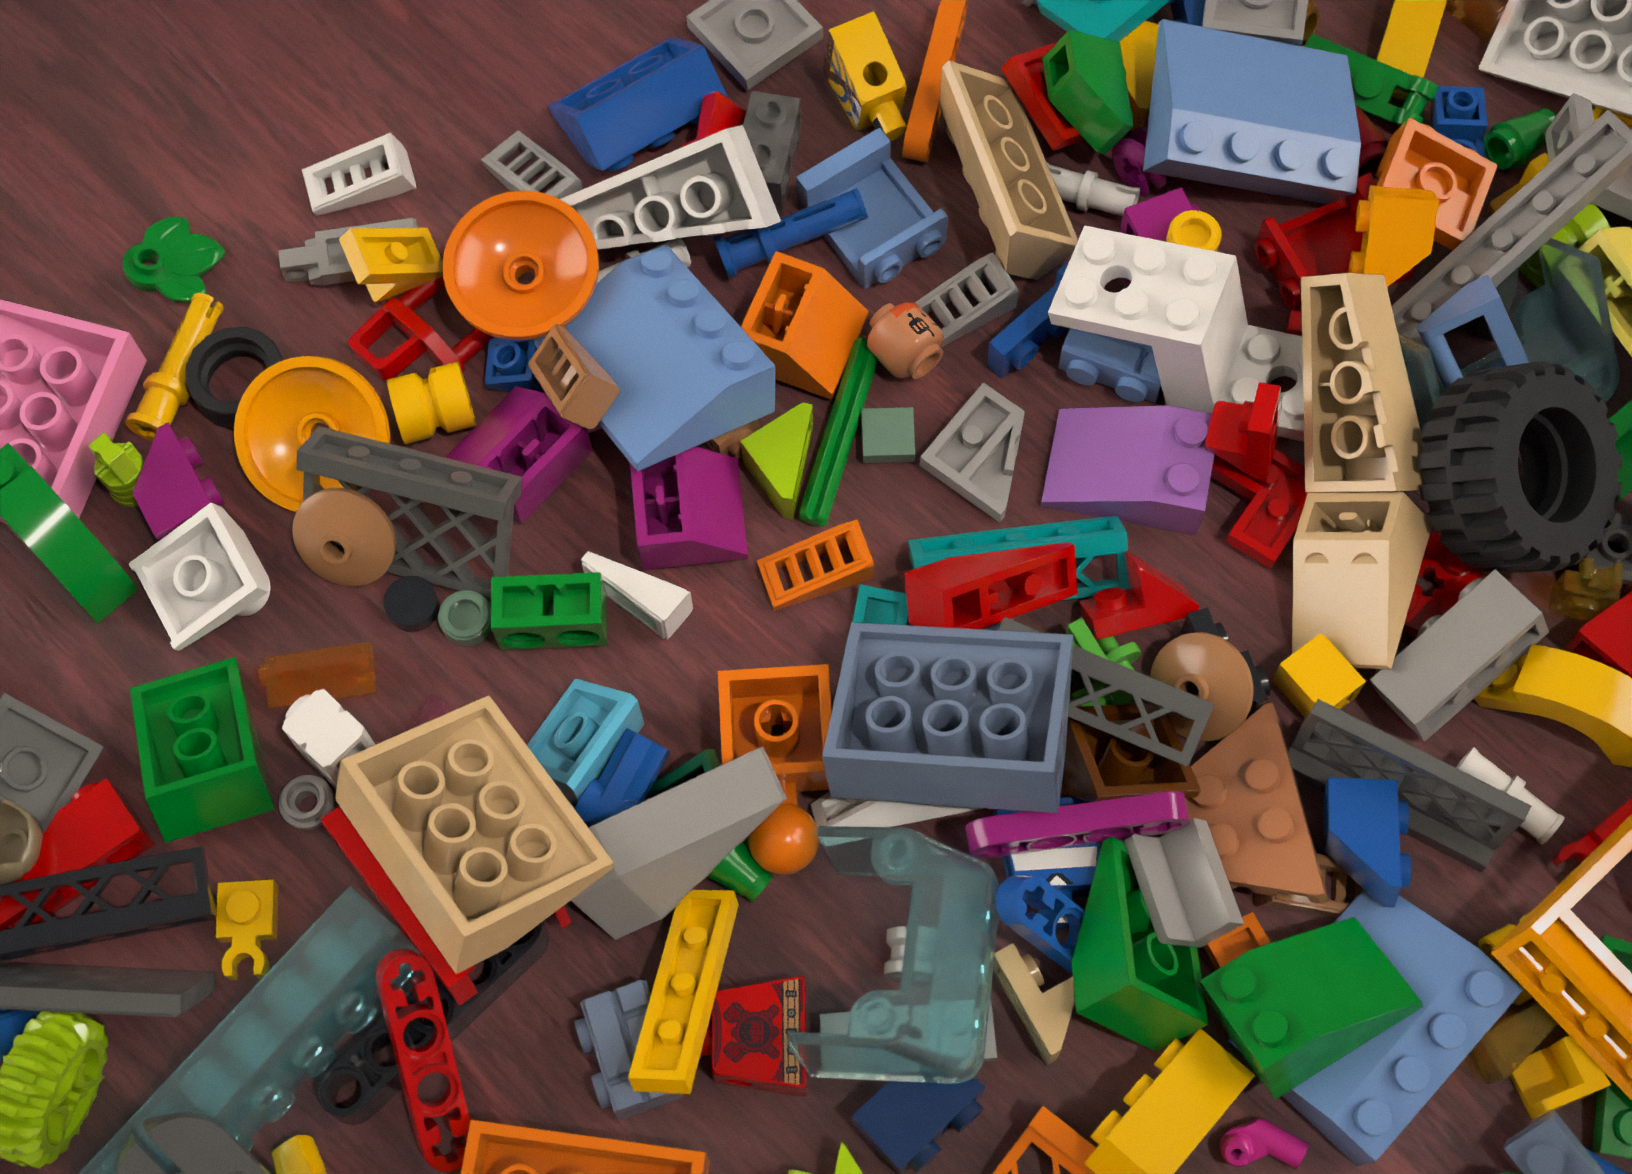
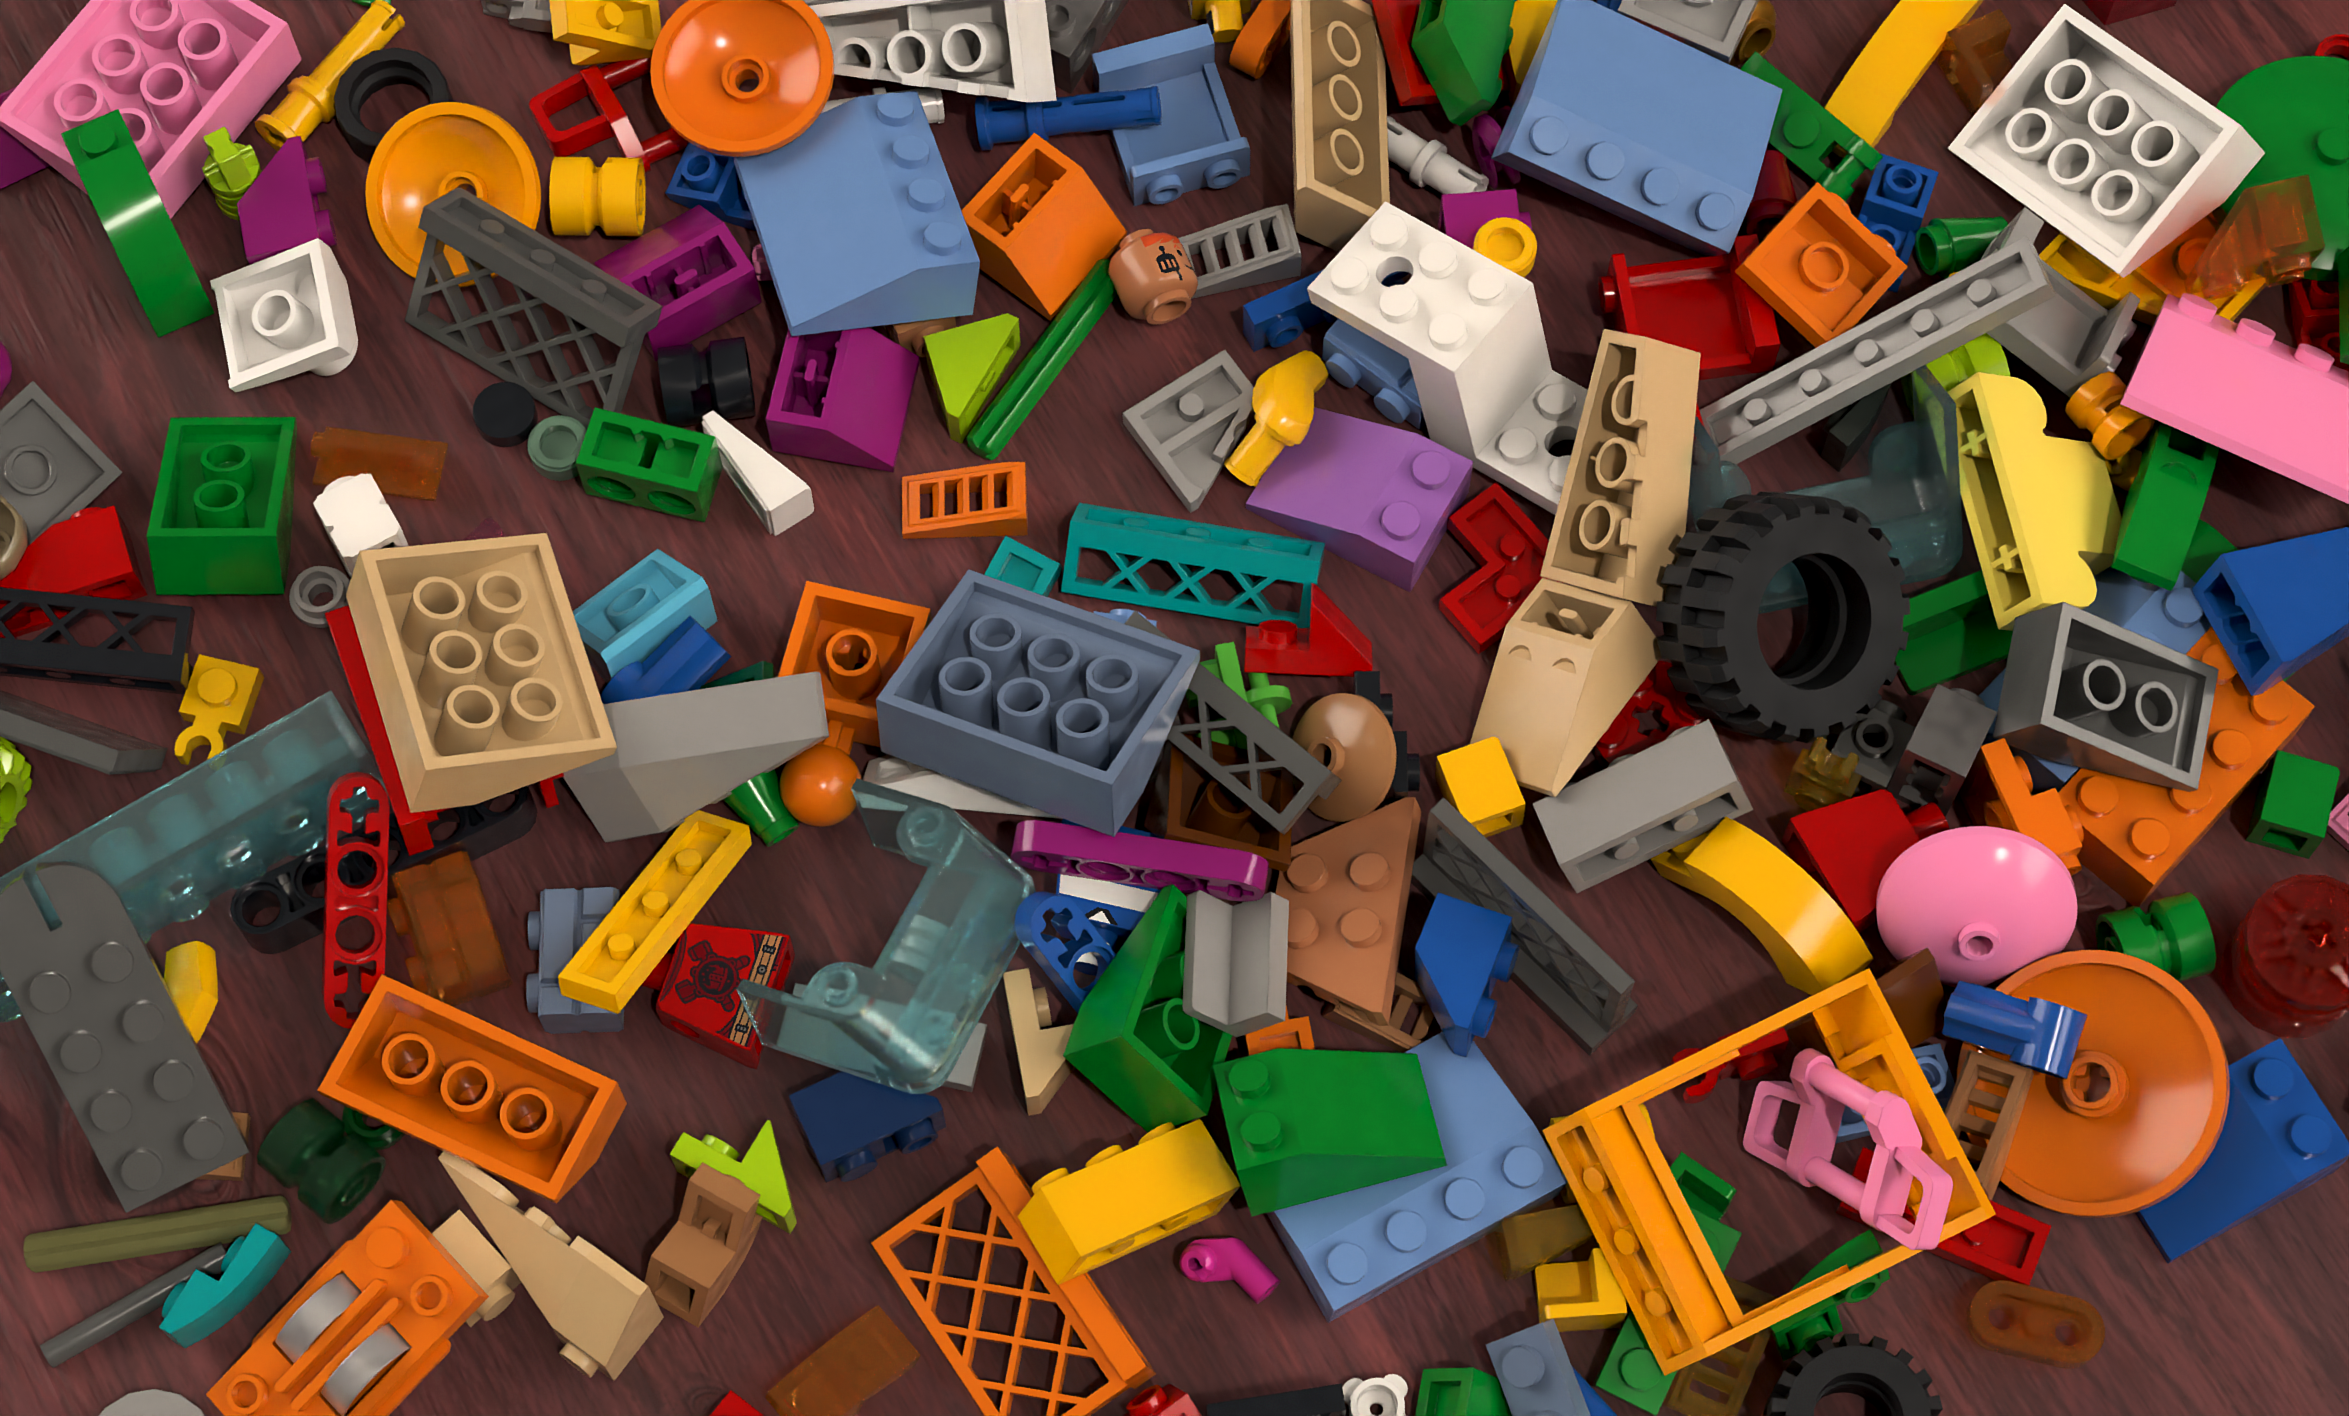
camera: 15 degrees right, 0 degrees up
medium nougat dish [292,488,397,586] -> none
medium nougat slope [528,323,620,429] -> none
sand green tile [861,407,915,463] -> none
red slope [904,542,1078,629] -> none
red slope [1205,382,1281,482] -> none
light orange slope [1349,185,1439,287] -> none
medium blue tile [1417,274,1529,390] -> none
white pin [1455,747,1565,845] -> none
none -> clear orange brick [387,851,513,1007]
none -> black wheel [657,337,756,427]
none -> yellow arm [1224,350,1328,487]

